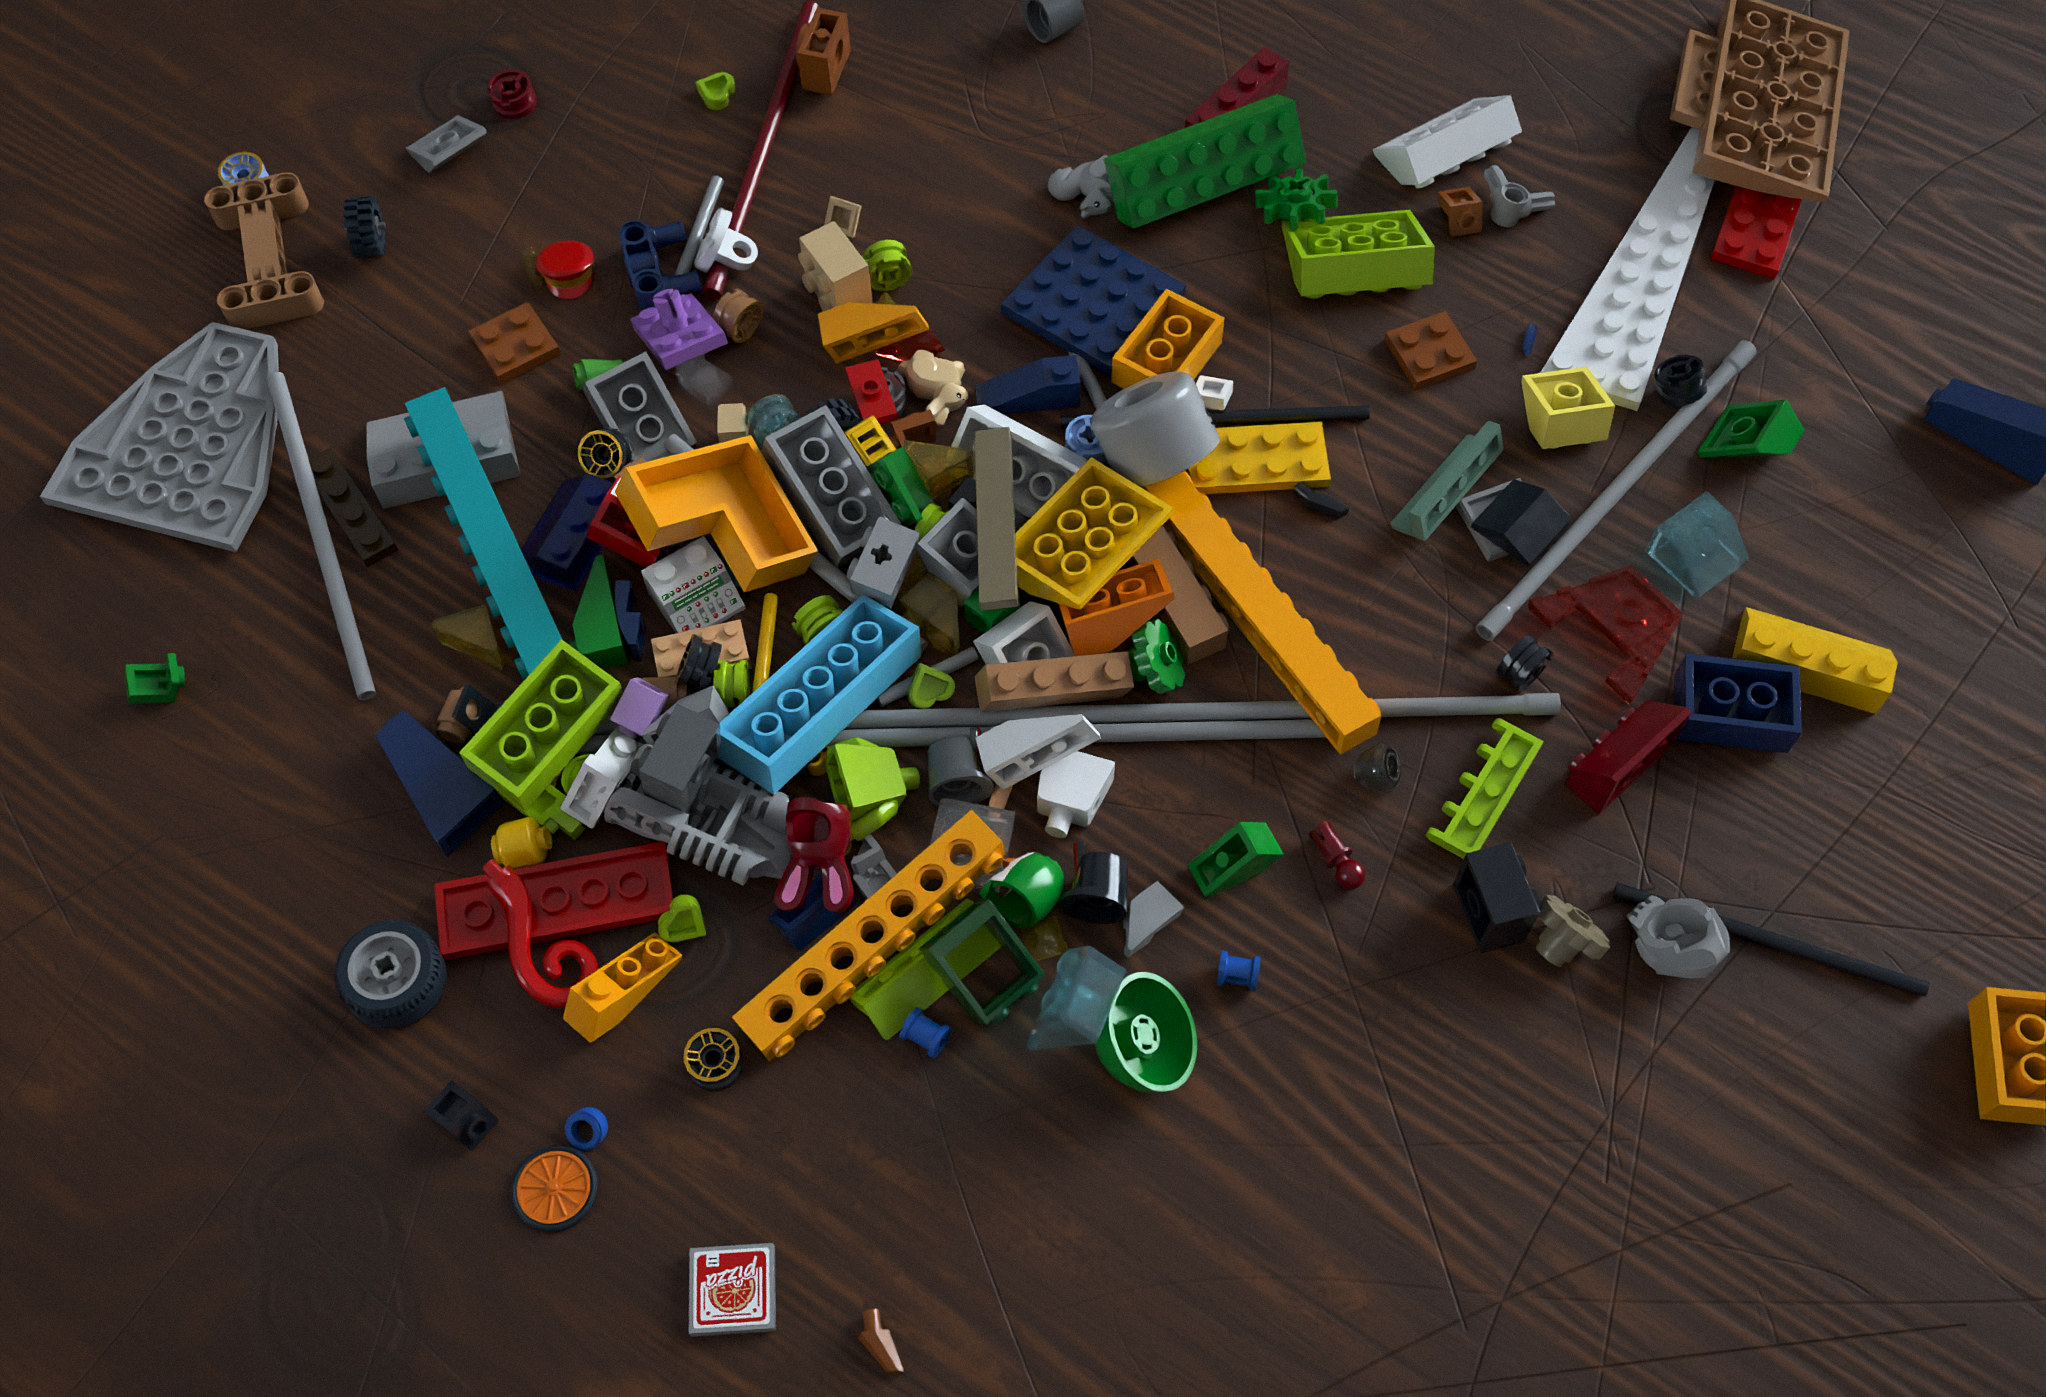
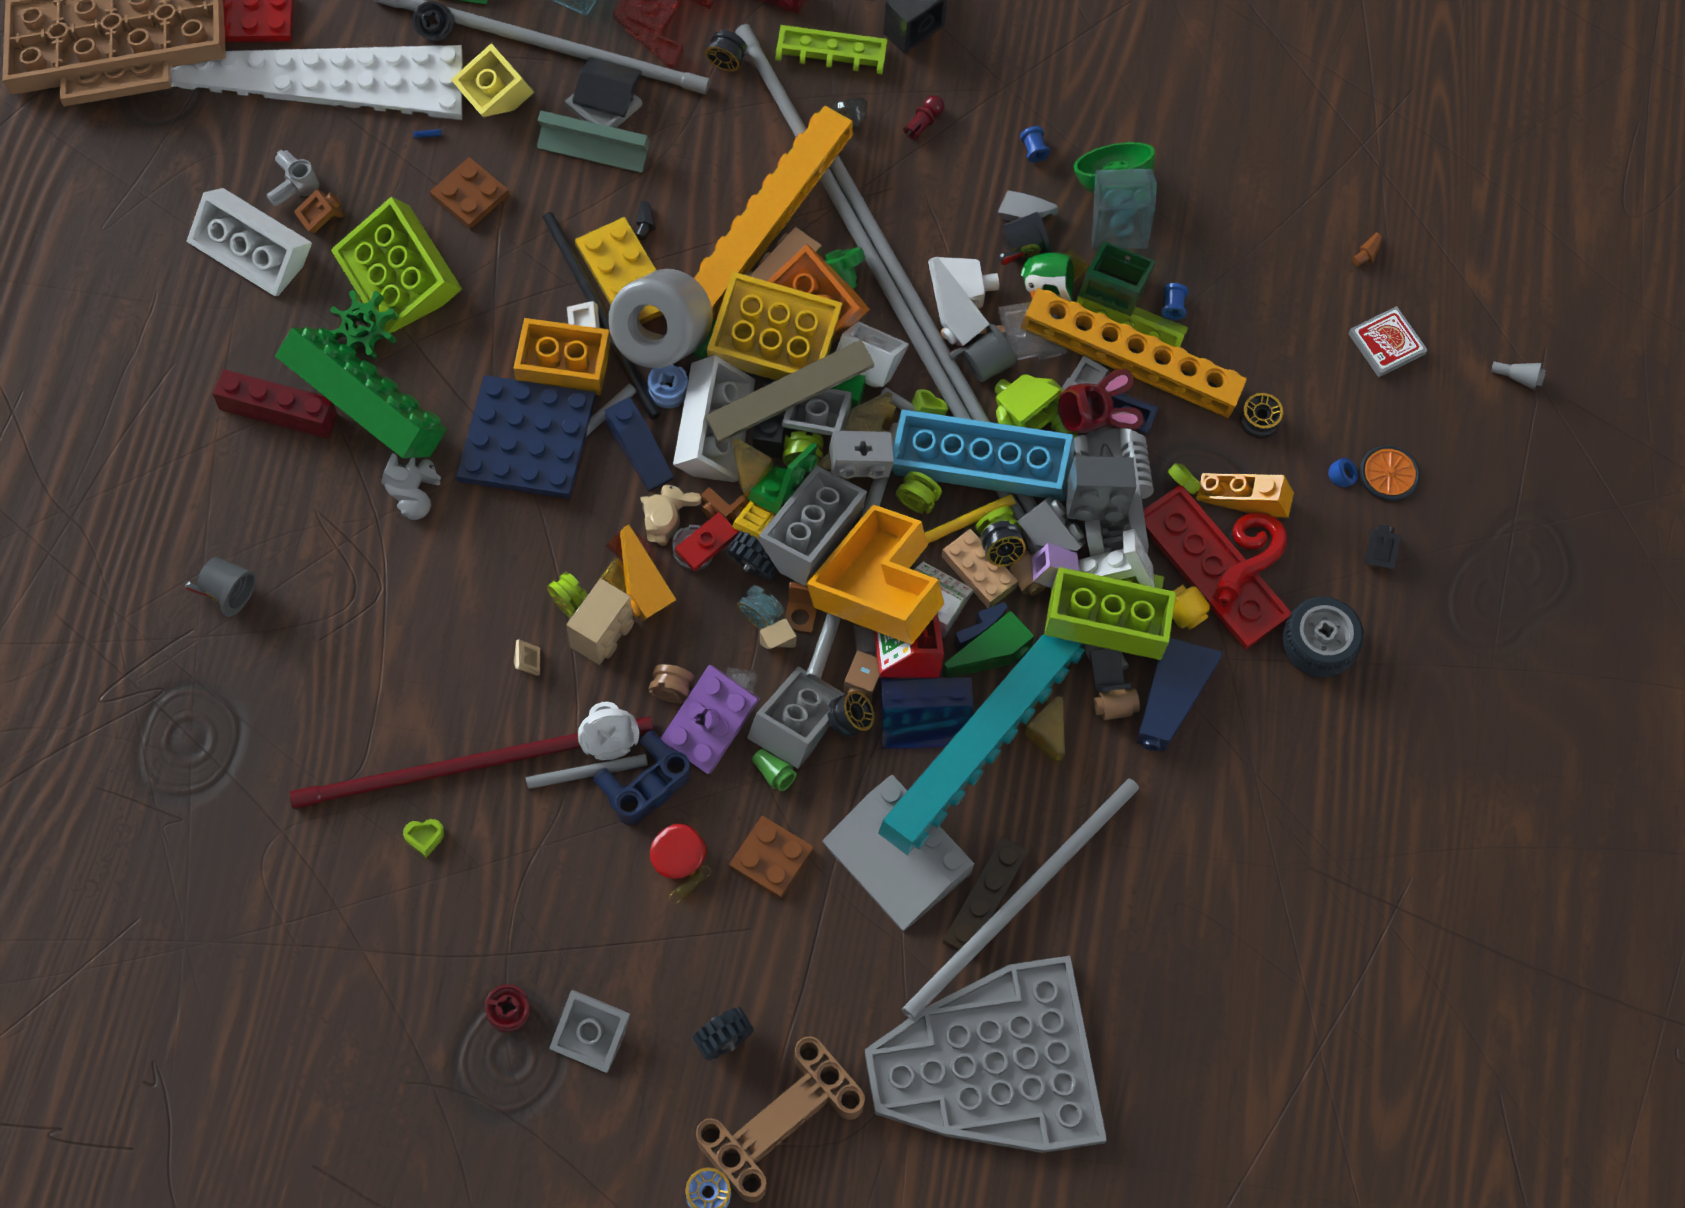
camera: 120 degrees left, 5 degrees up
green bracket [124,653,185,703] -> none
dark orange brick [796,8,851,95] -> none
medium nougat brick [975,651,1134,713] -> none
green slope [1188,822,1284,897] -> none

